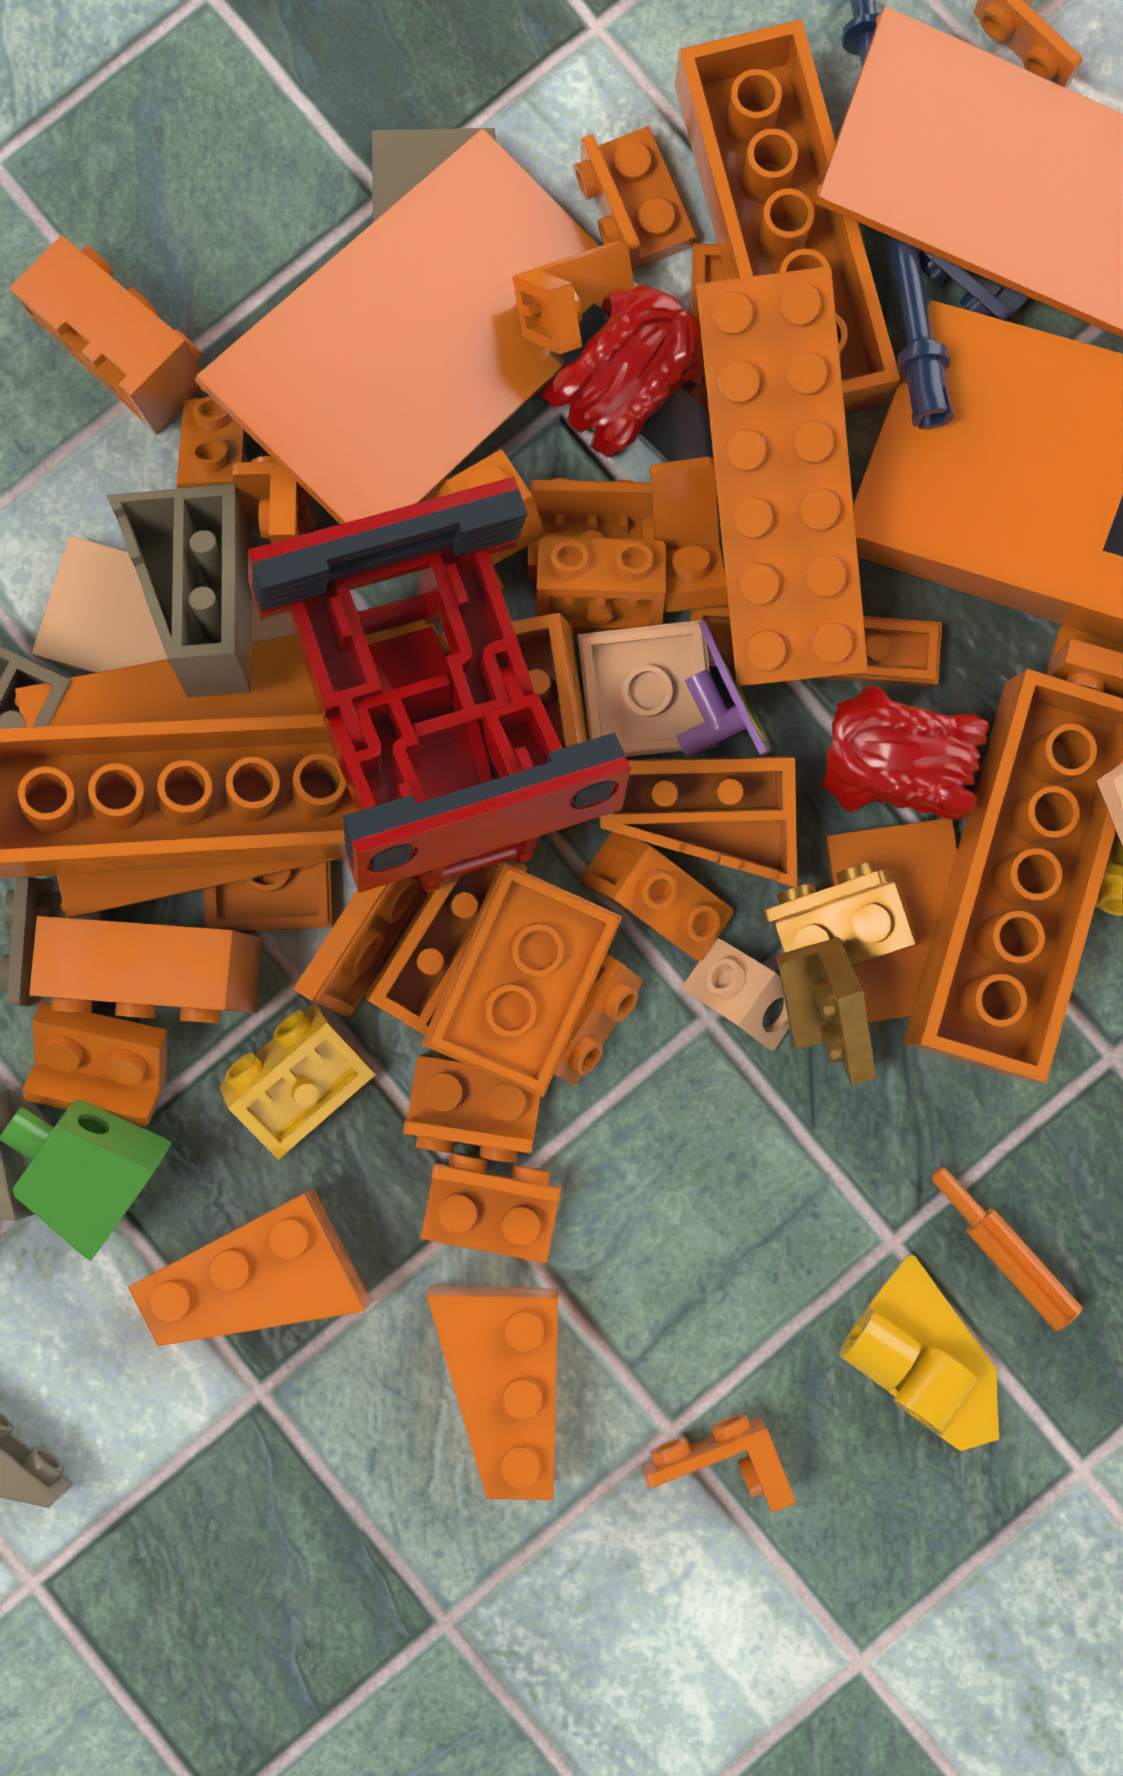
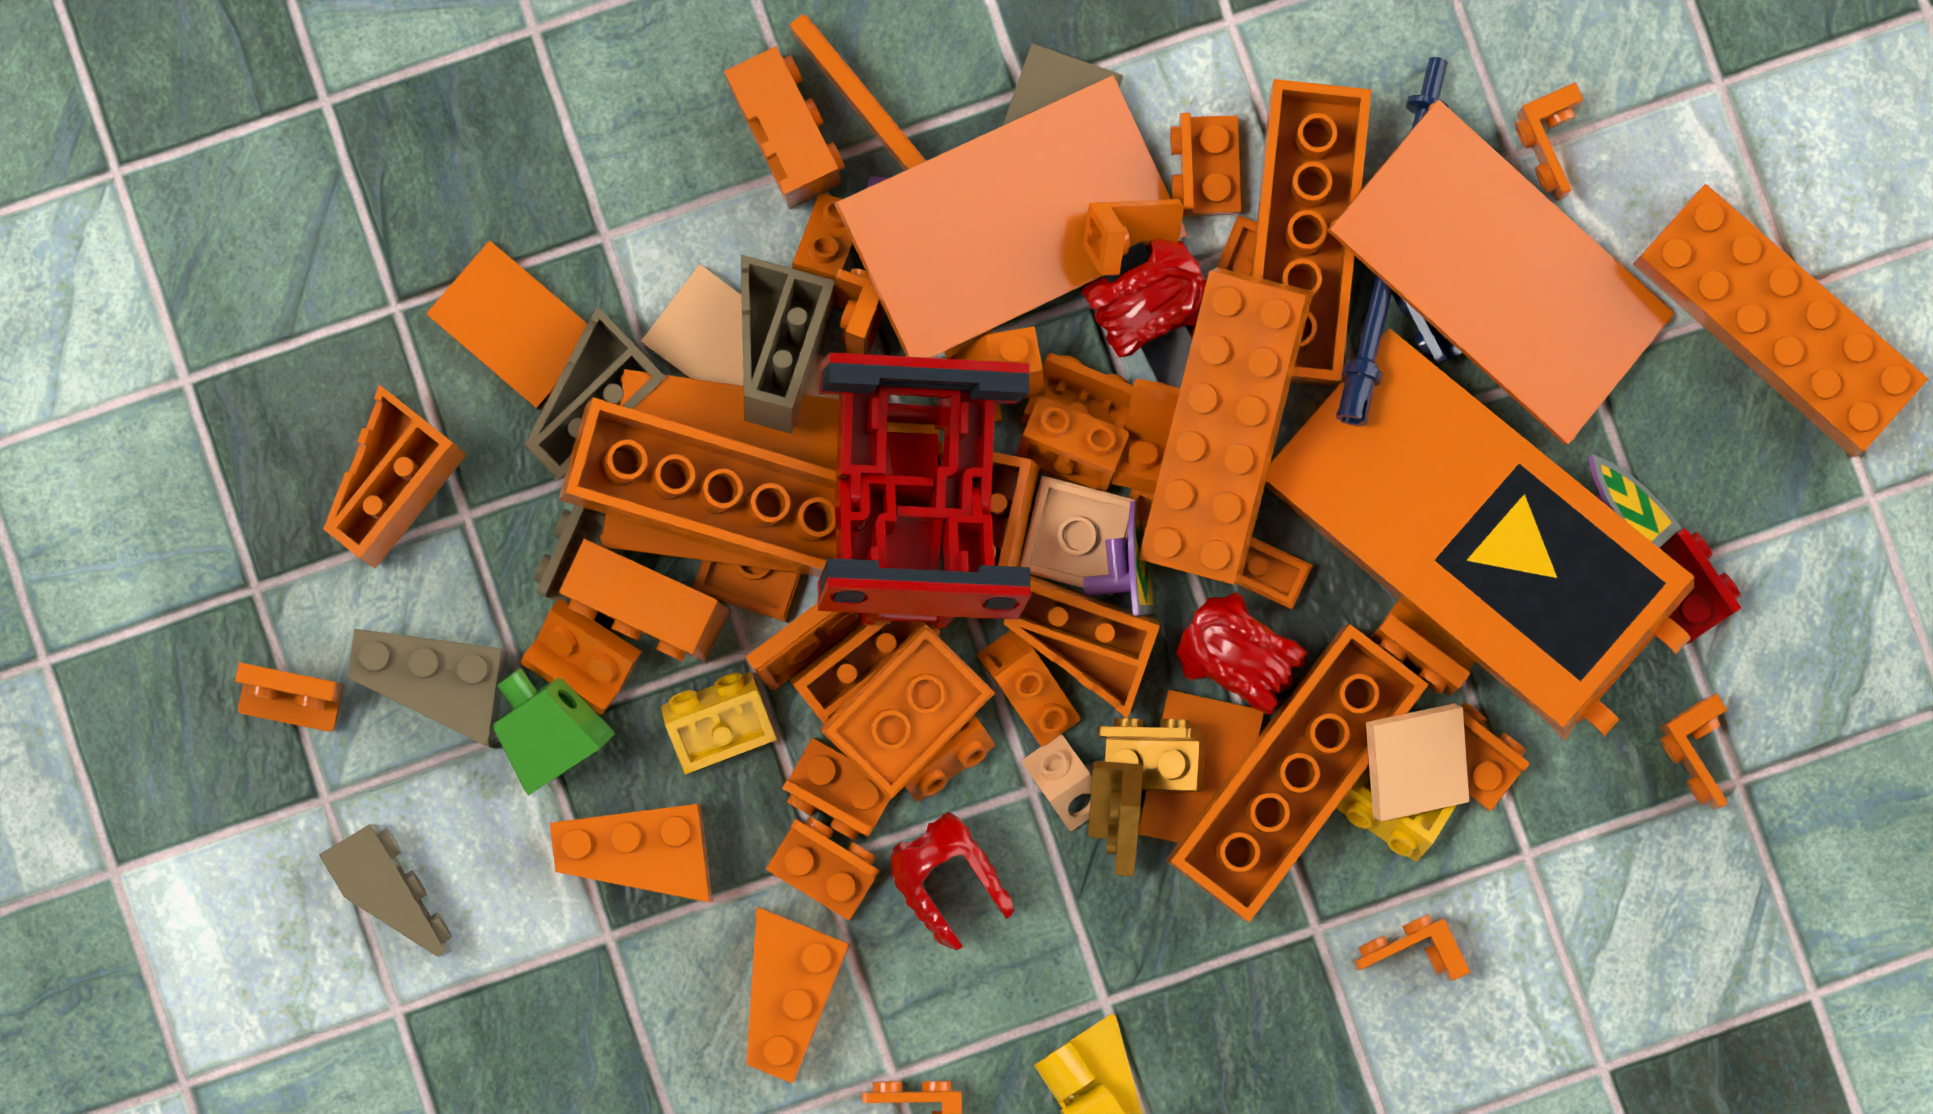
camera: 25 degrees right, 0 degrees up
orange axle [931,1167,1083,1332] -> none
none -> orange tile [789,14,926,171]
none -> red piece [890,812,1015,951]

